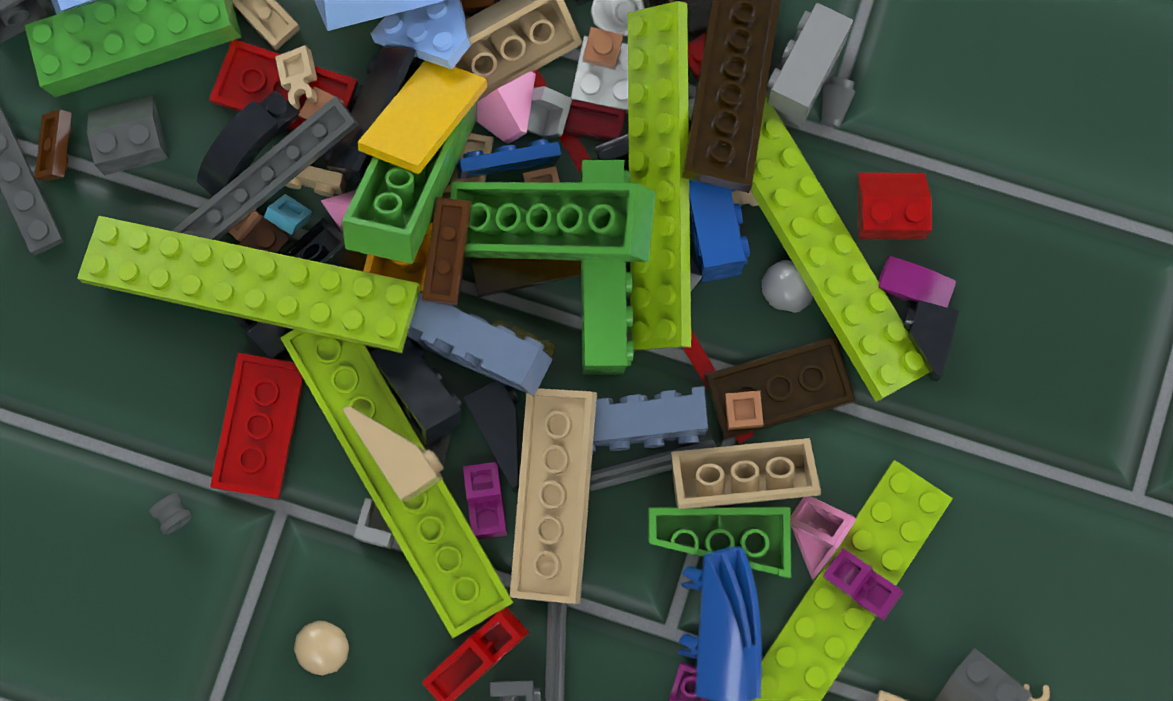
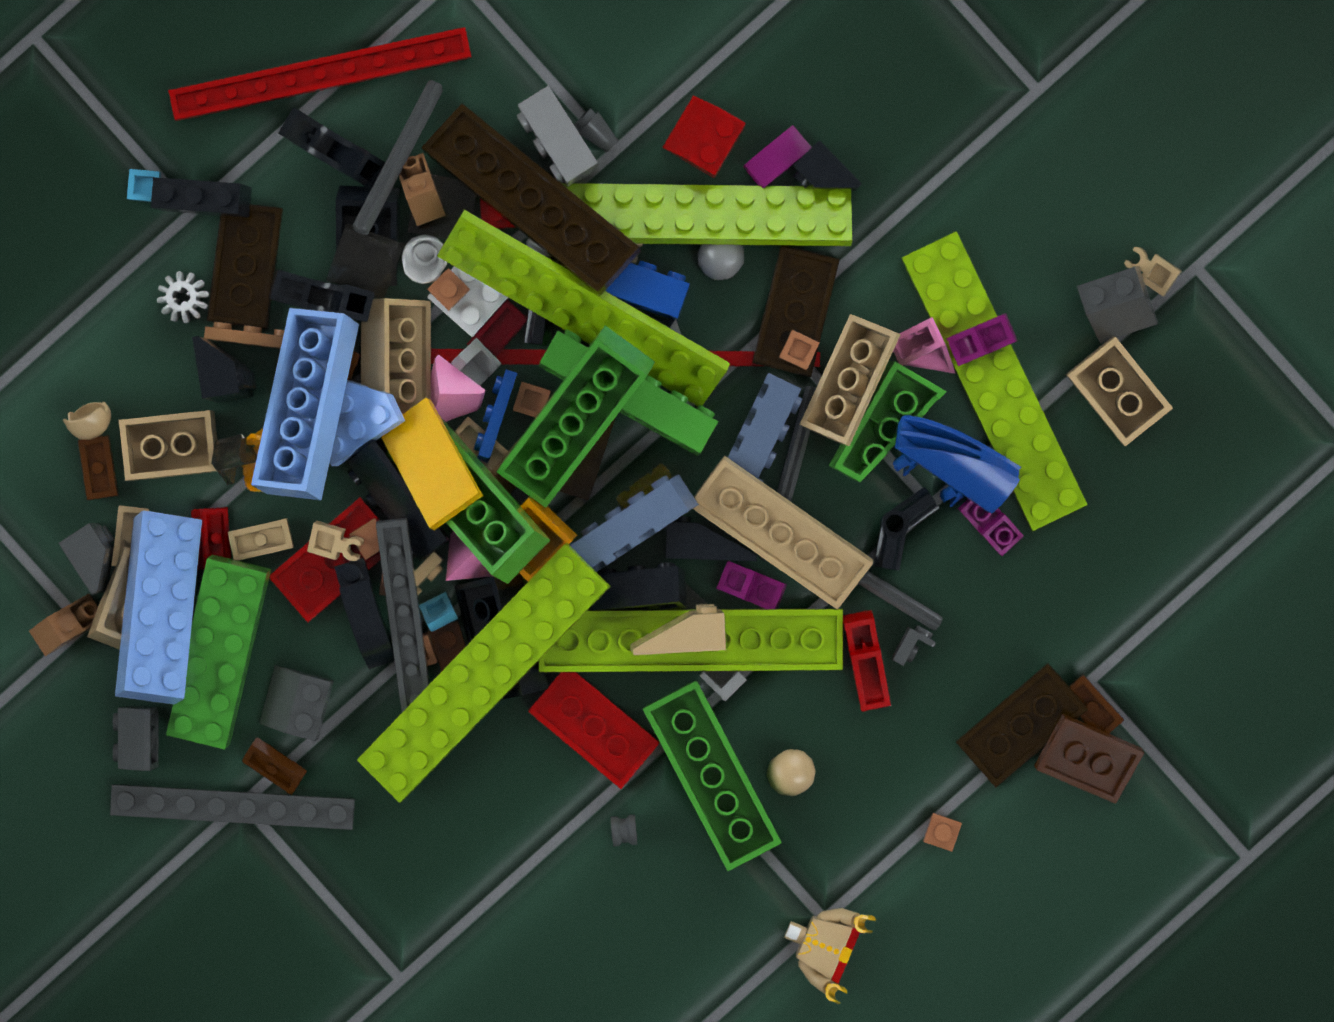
camera: 60 degrees left, 10 degrees up
reddish brown tile [422,197,472,306] -> none
none -> bright green brick [643,679,782,871]
none -> black piece [873,487,939,571]

